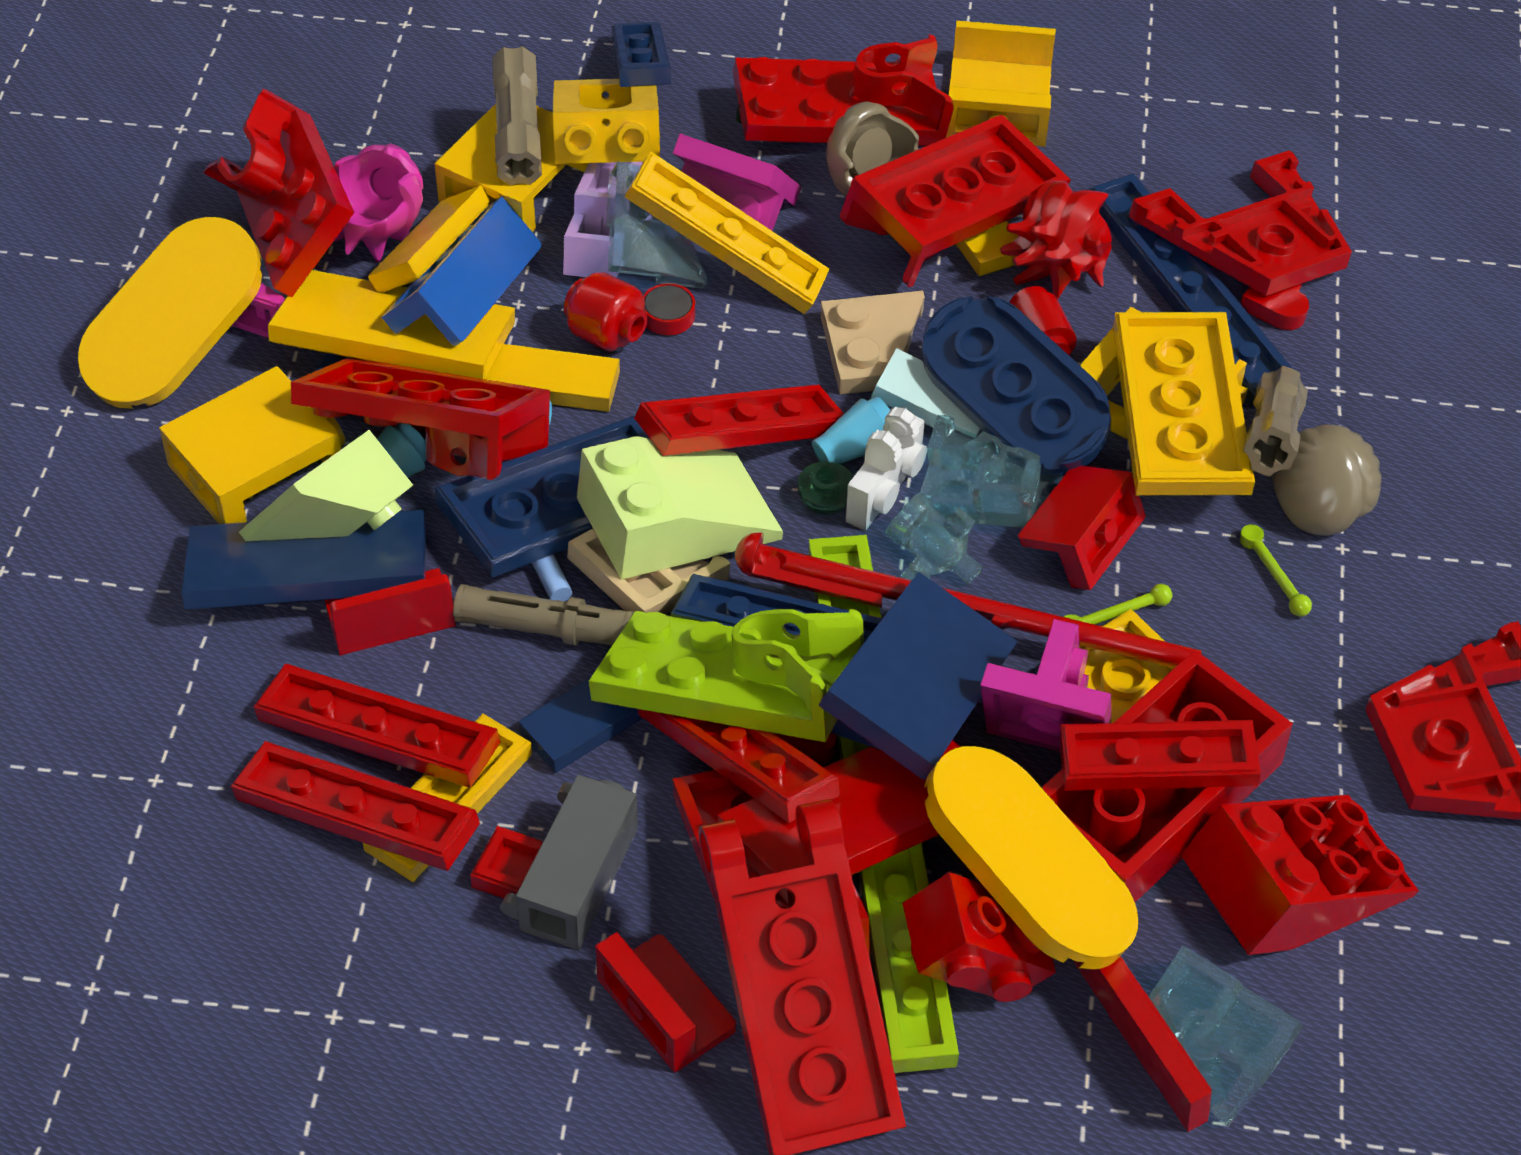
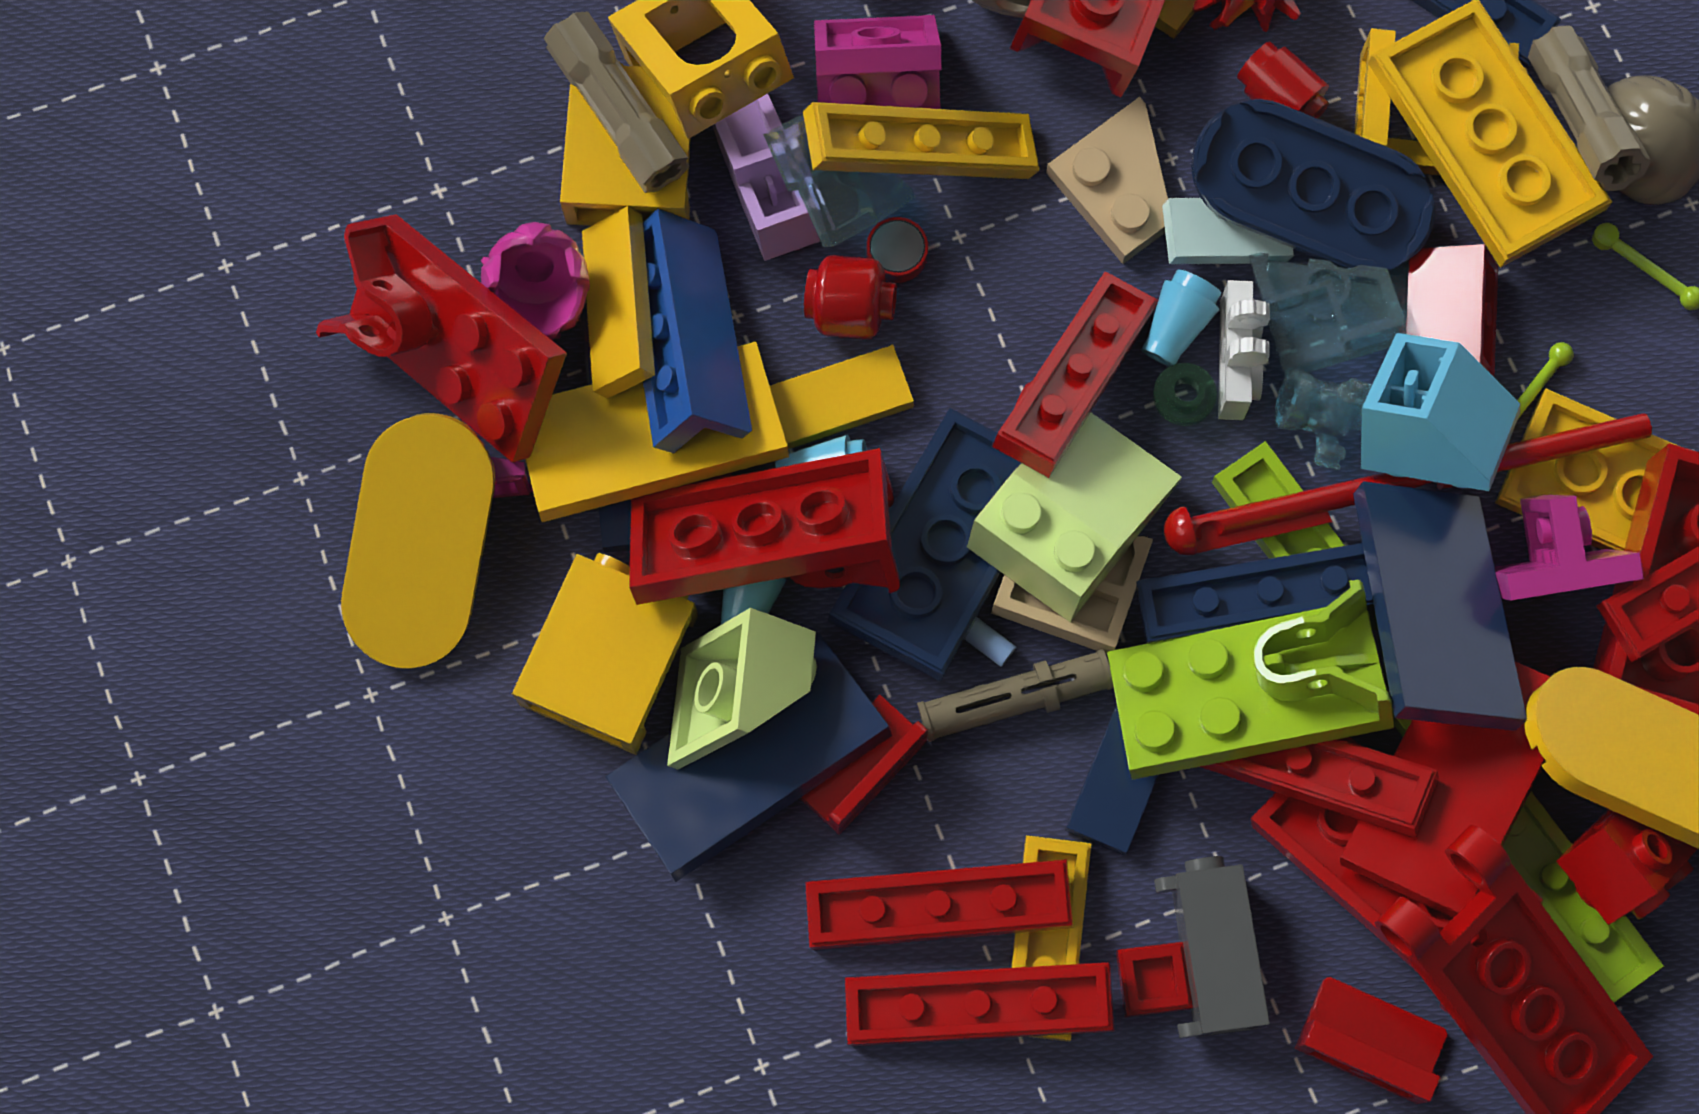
camera: 25 degrees left, 25 degrees up
none -> medium azure slope [1361,333,1521,491]

